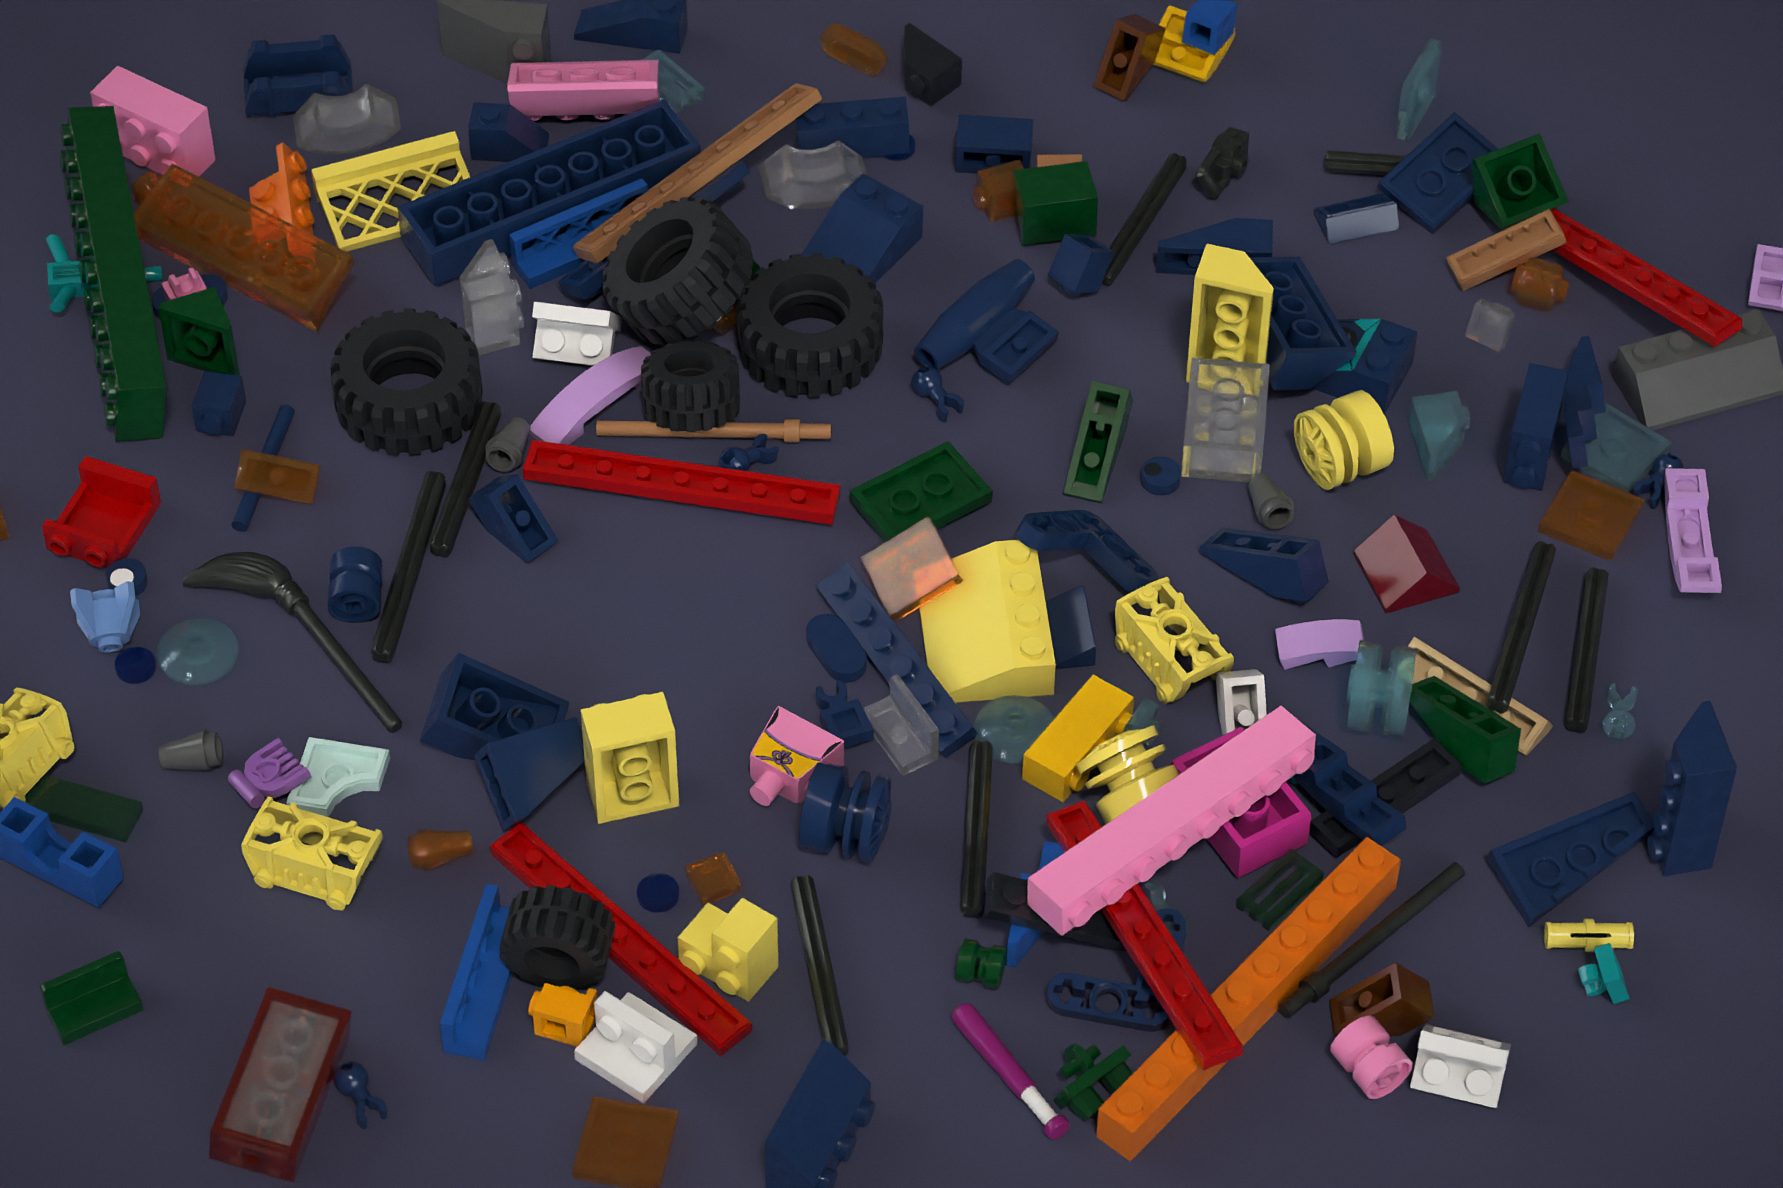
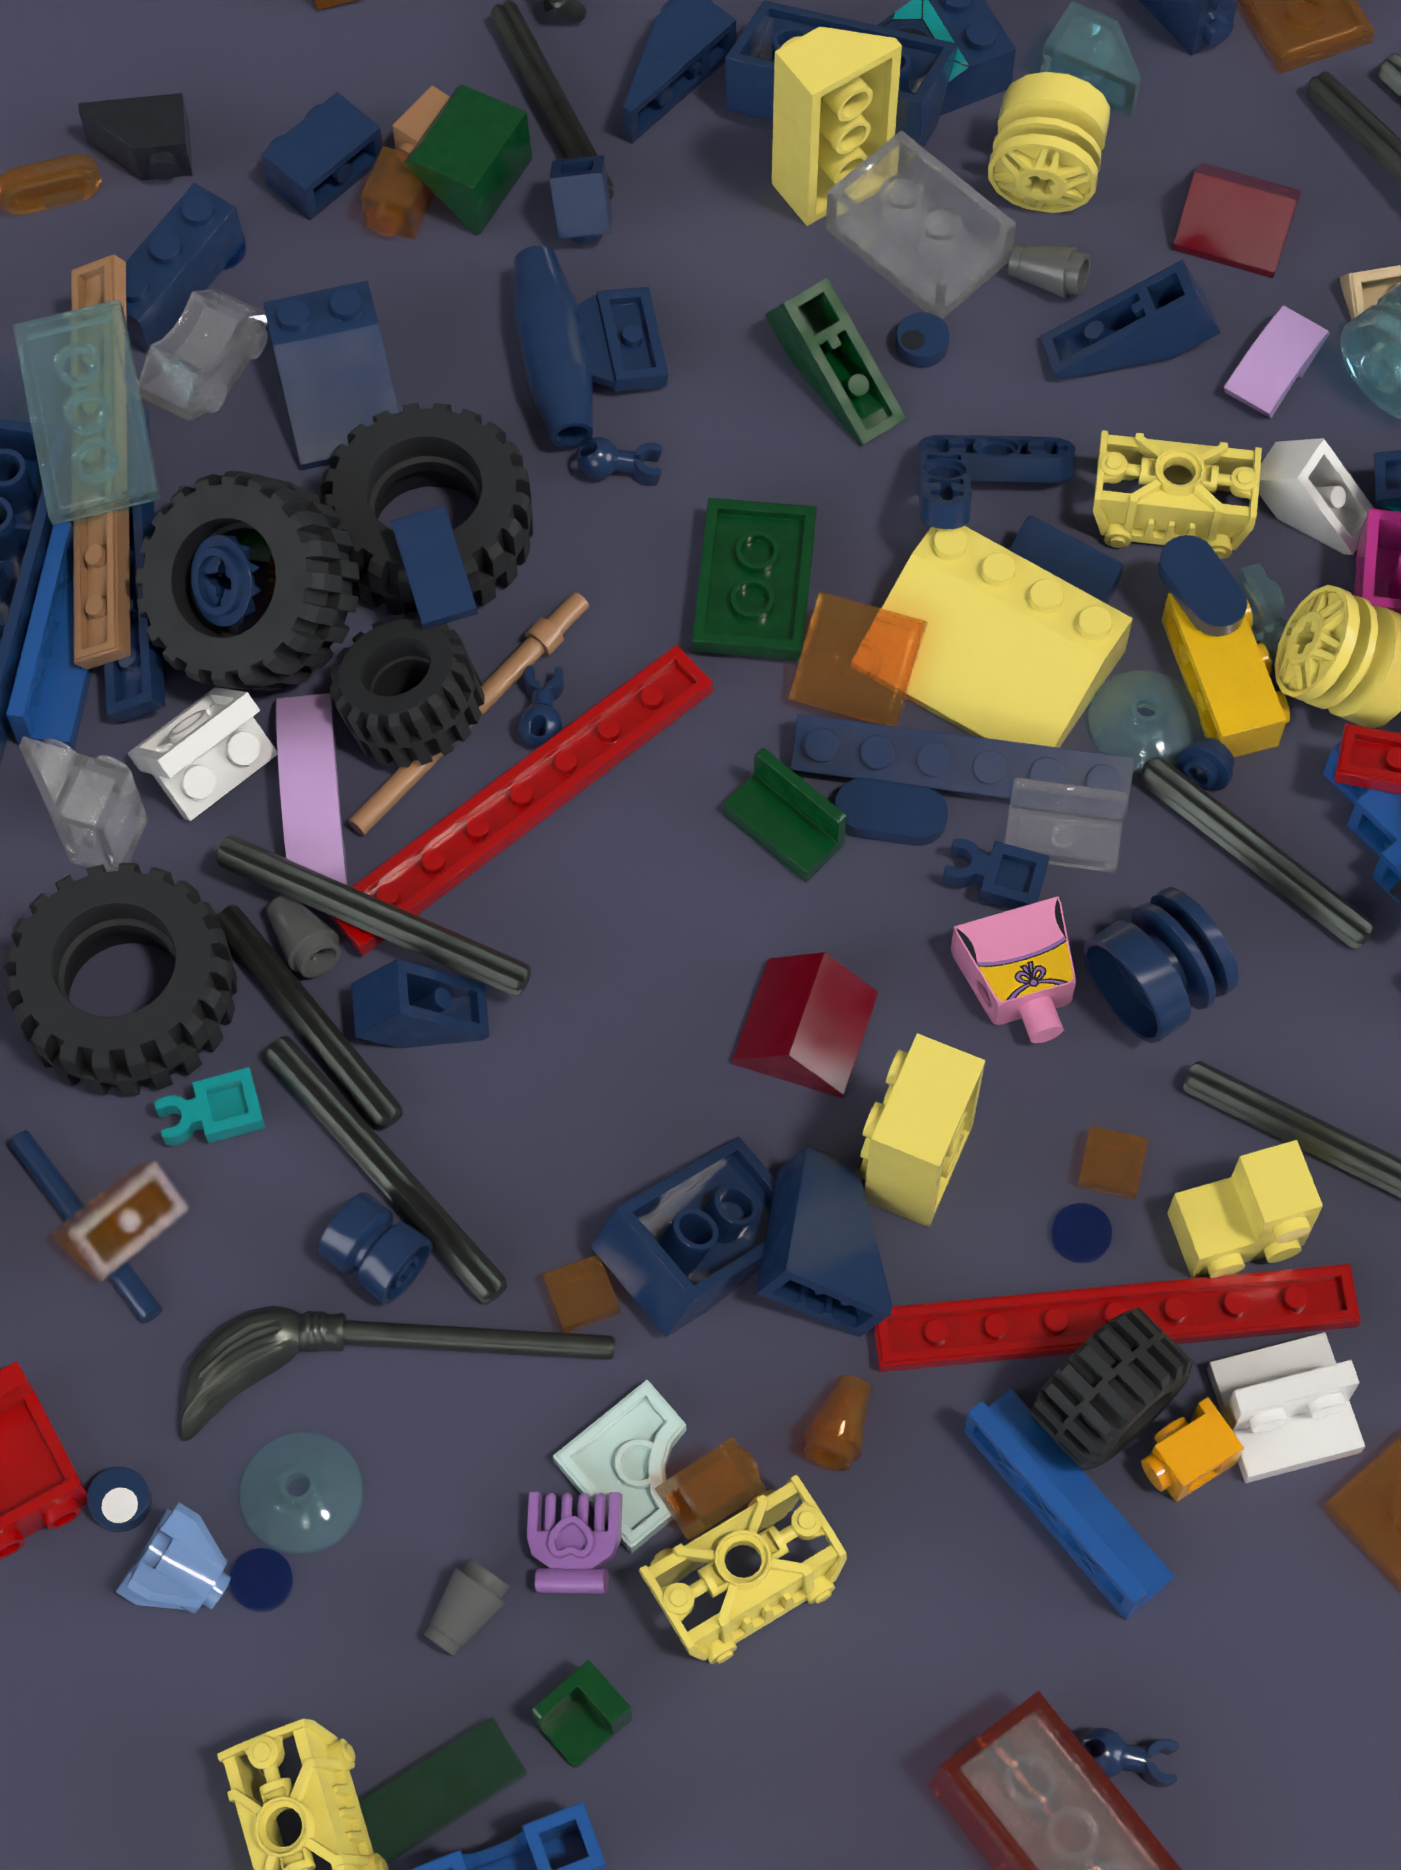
camera: 50 degrees left, 15 degrees up
none -> clear light blue tile [13,299,161,525]
none -> teal plate [154,1067,266,1146]
none -> dark blue gear [190,535,261,627]
none -> pearl dark grey axle [215,835,531,996]
none -> dark blue tile [390,505,478,630]
none -> dark green panel [531,1659,632,1768]
none -> clear orange tile [543,1254,620,1333]
none -> clear orange brick [655,1437,767,1541]
none -> dark green panel [723,748,847,883]
none -> dark red slope [732,952,878,1098]
none -> dark blue tile [1158,535,1247,636]
none -> dark blue plate [1179,738,1235,791]

